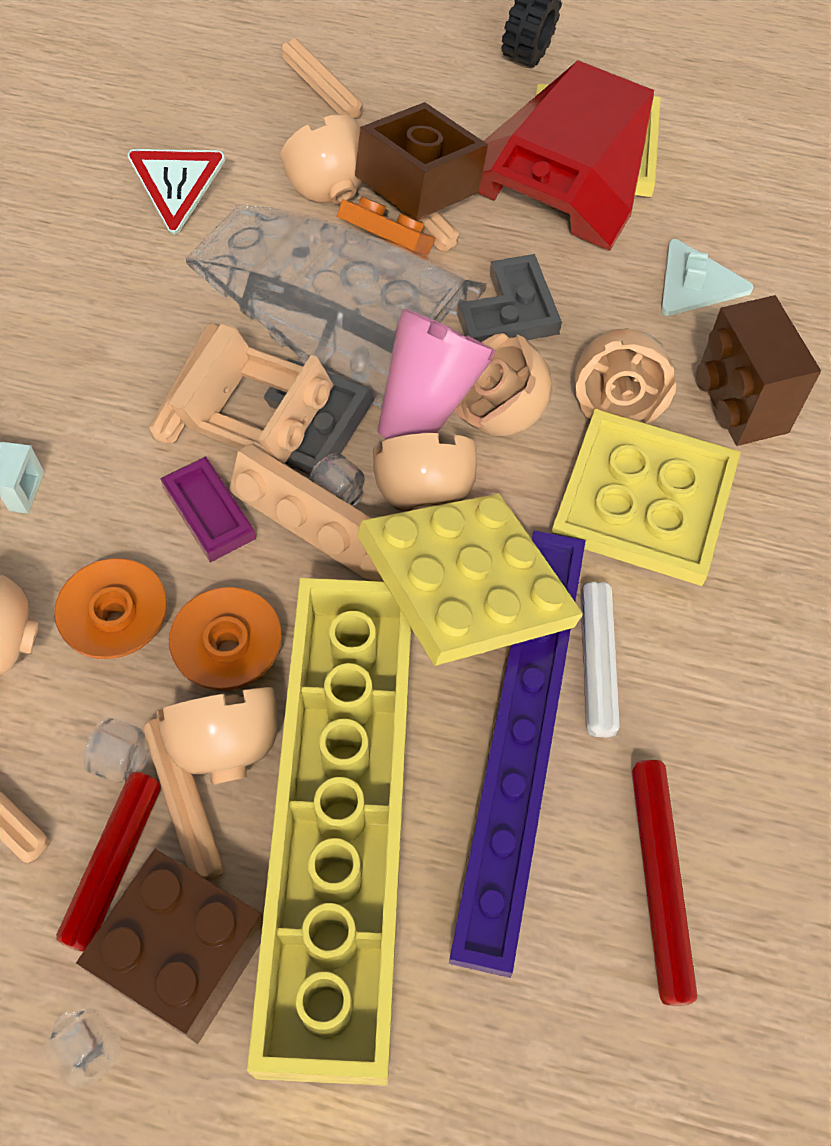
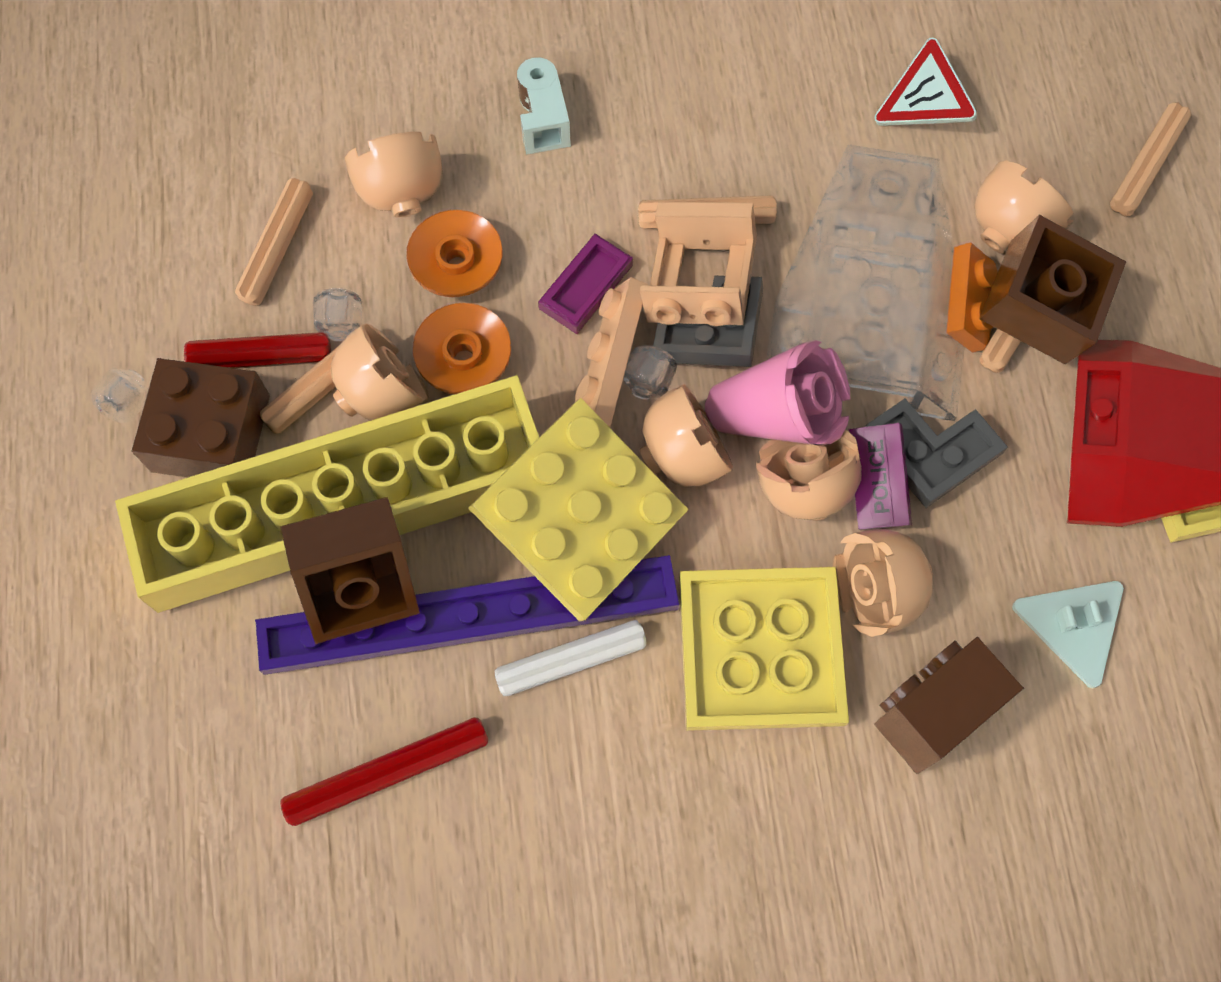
camera: 70 degrees right, 10 degrees up
none -> reddish brown brick [280,497,420,644]
none -> magenta tile [849,423,912,530]

